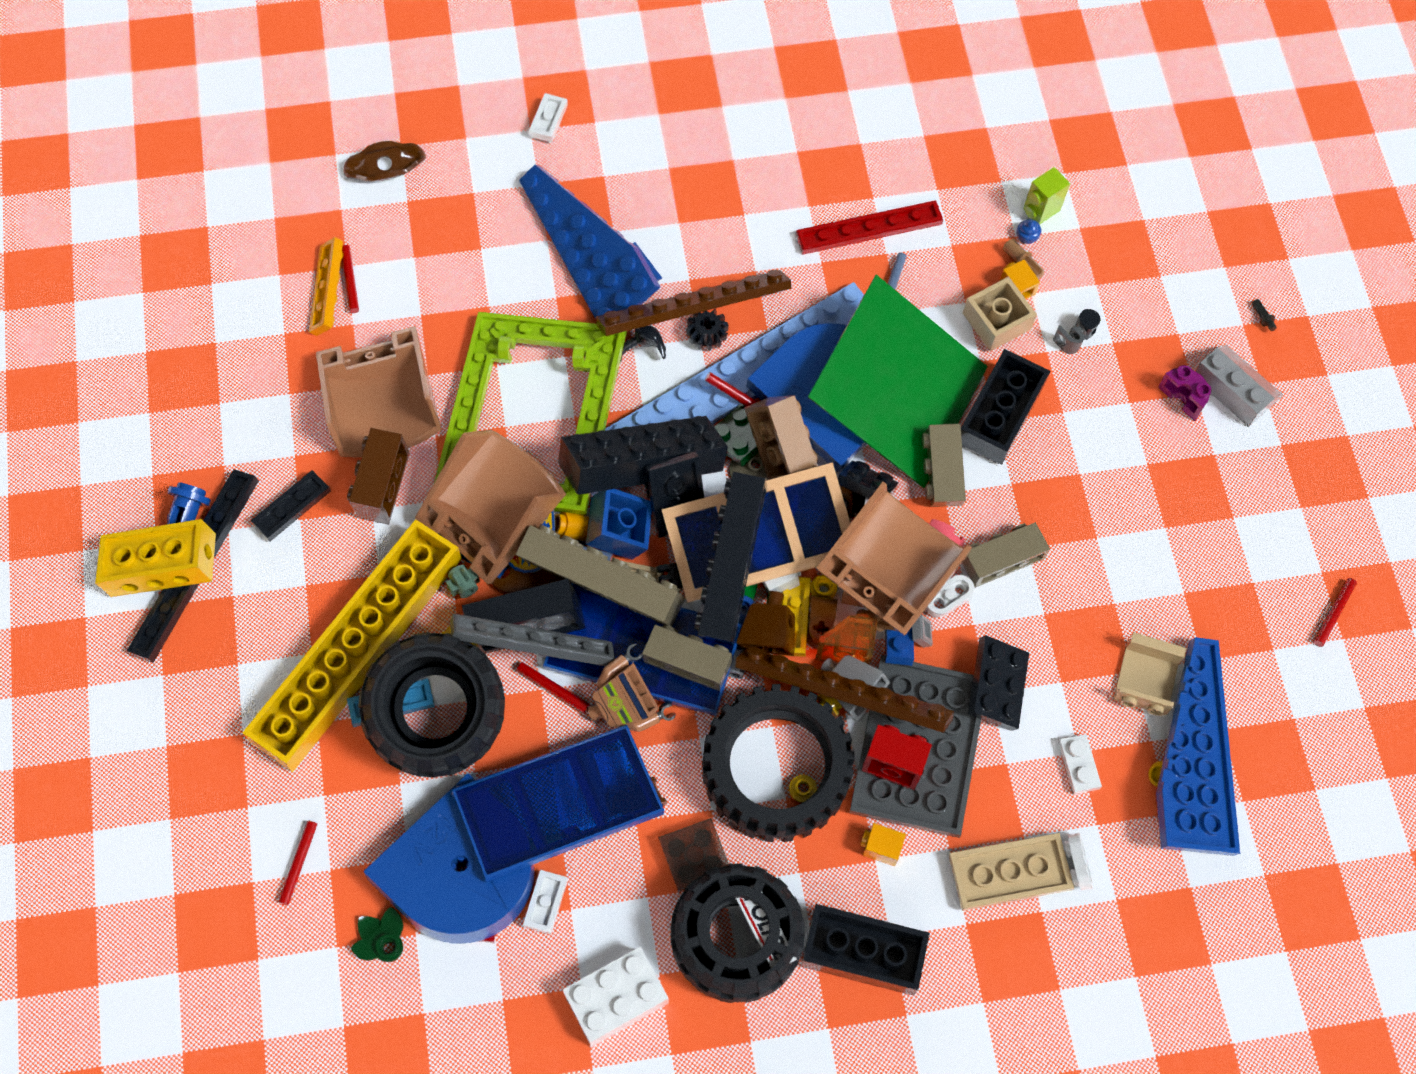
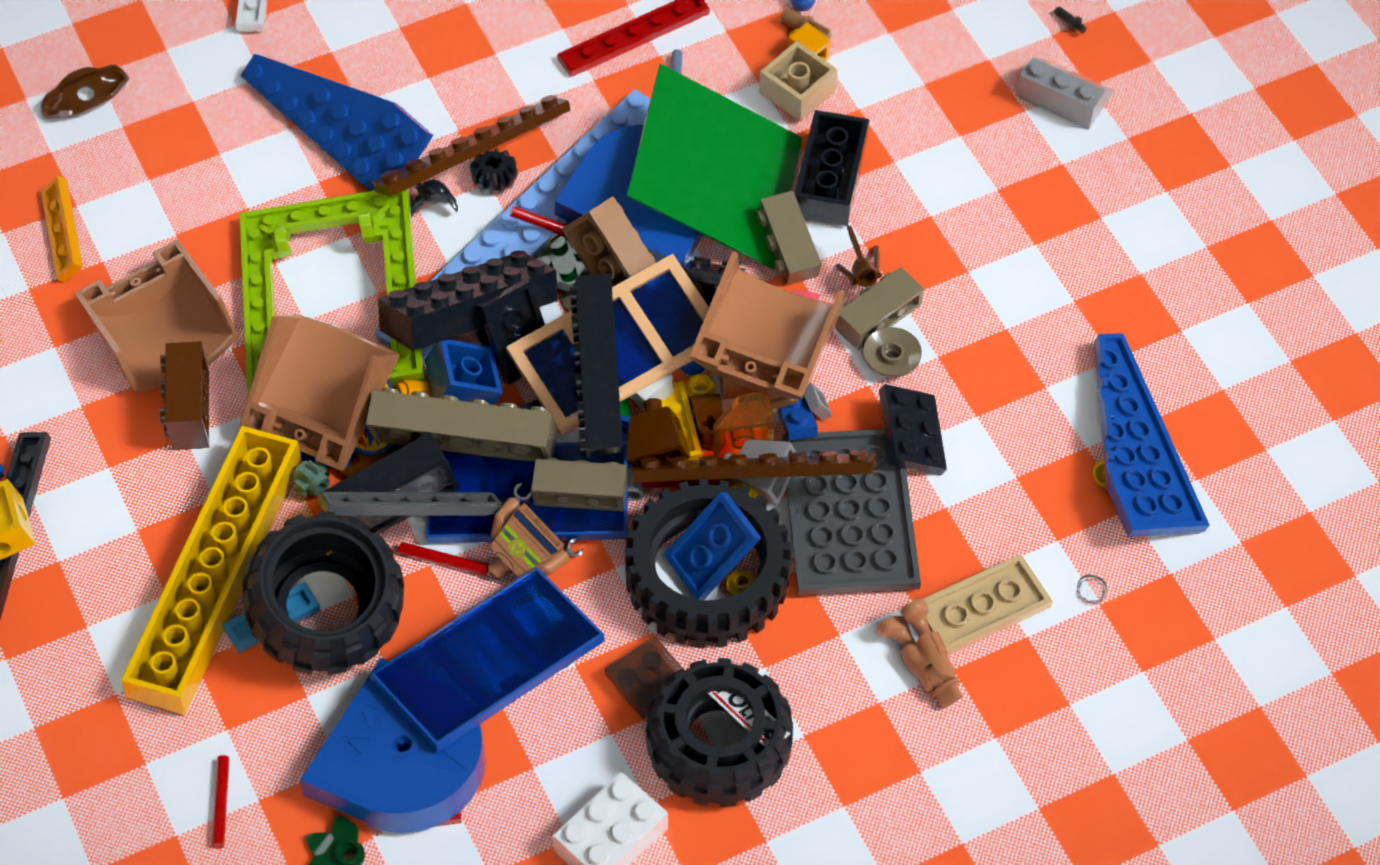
camera: 15 degrees left, 10 degrees down
black plate [251,470,331,542] -> none
red bar [342,245,359,314] -> none
white plate [523,870,568,935] -> none
black brick [801,904,930,996] -> none
light orange brick [860,823,906,867] -> none
red brick [862,725,932,790] -> none
white plate [926,575,974,617] -> none
leg [1053,309,1101,354] -> none
white plate [1058,734,1102,795] -> none
white plate [1064,832,1093,891] -> none
tan panel [1113,632,1186,716] -> none
magenta cylinder [1158,365,1211,421] -> none
red bar [1313,578,1357,647] -> none
none -> blue plate [664,492,761,600]
none -> reddish brown plant [836,225,882,287]
none -> dark tan dish [863,327,922,377]
none -> nougat piece [876,598,963,709]
none -> clear piece [1075,574,1107,606]

